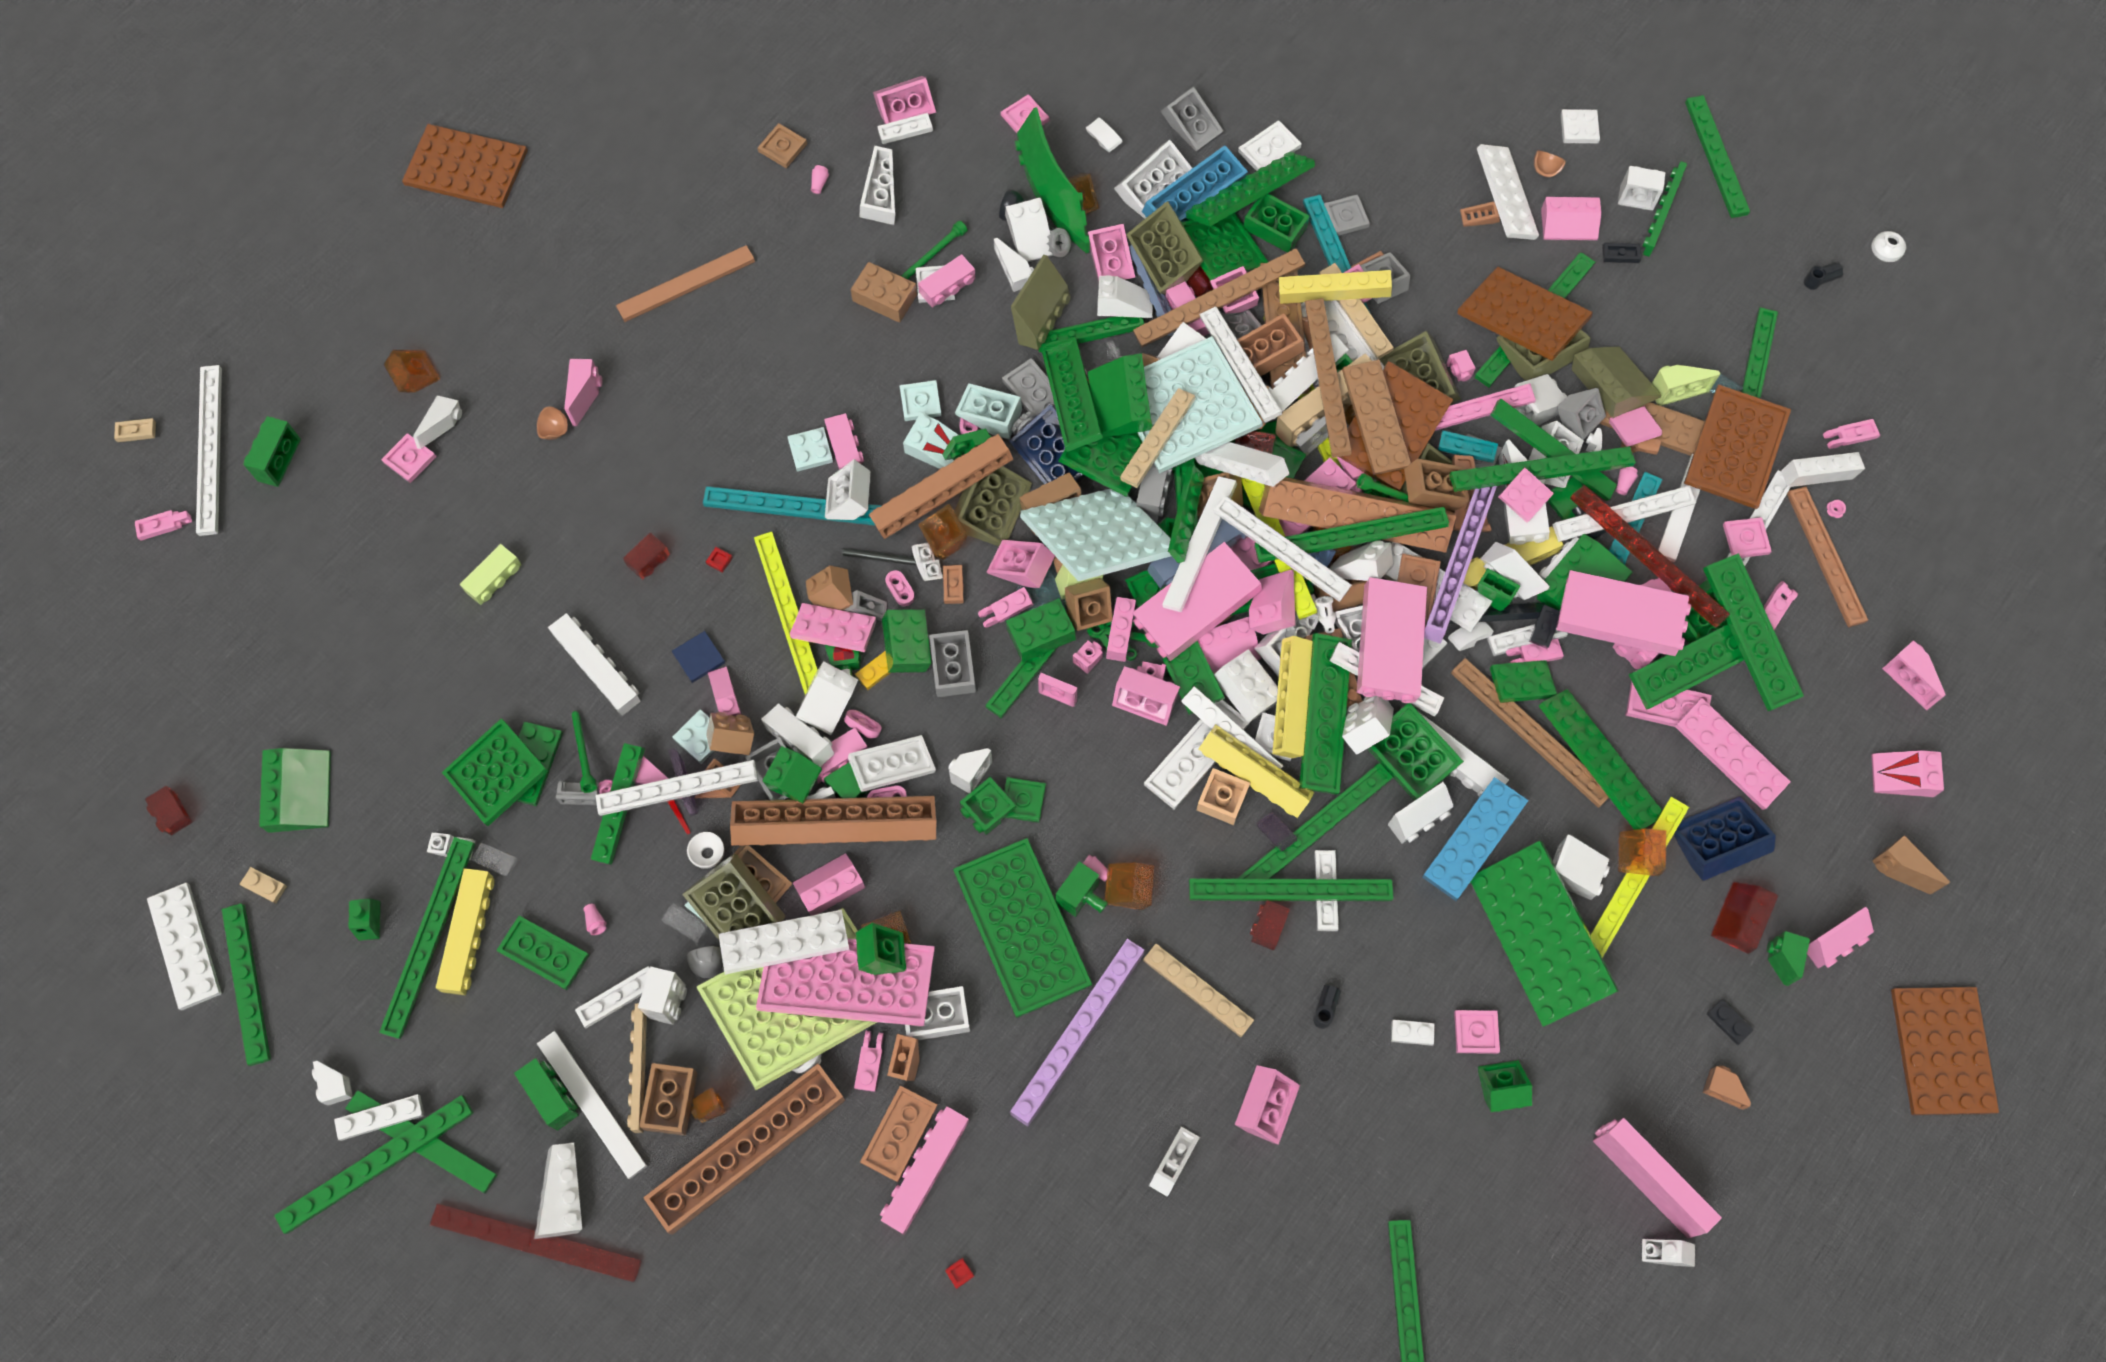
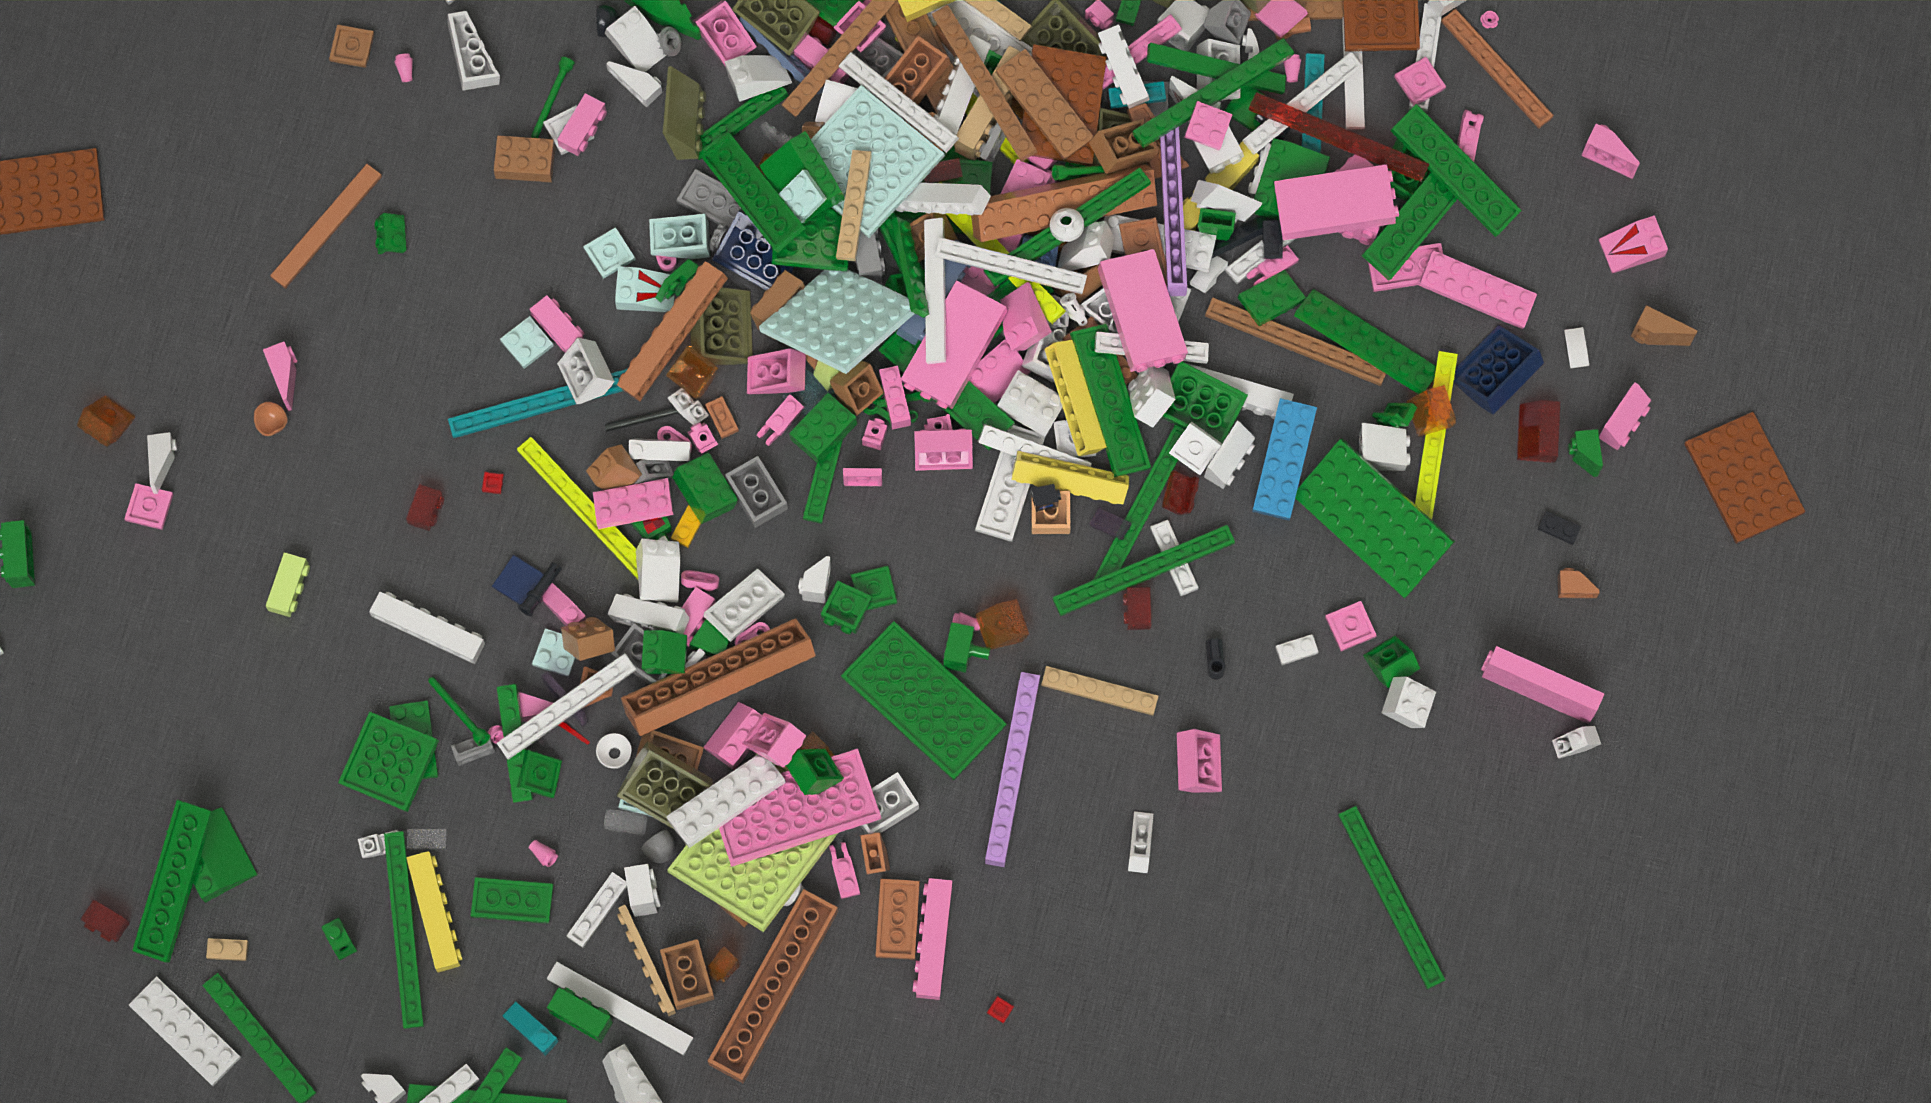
camera: 25 degrees left, 5 degrees up
none -> green plate [132,800,214,962]
none -> green bracket [374,213,406,254]
none -> teal slope [503,1002,559,1056]
none -> green tile [517,750,562,798]
none -> black pin [518,562,562,617]
none -> white slope [629,438,691,461]
none -> bright pink brick [688,422,718,454]
none -> bright pink slope [742,713,806,768]
none -> light aqua plate [779,170,827,223]
none -> black brick [1031,484,1061,512]
none -> white piece [1050,208,1084,242]
none -> white wedge [1098,24,1150,109]
none -> clear red bracket [1162,471,1199,515]
none -> white plate [1169,422,1222,475]
none -> green bracket [1372,403,1417,428]
none -> white brick [1382,677,1436,728]
none -> white slope [1564,327,1589,368]

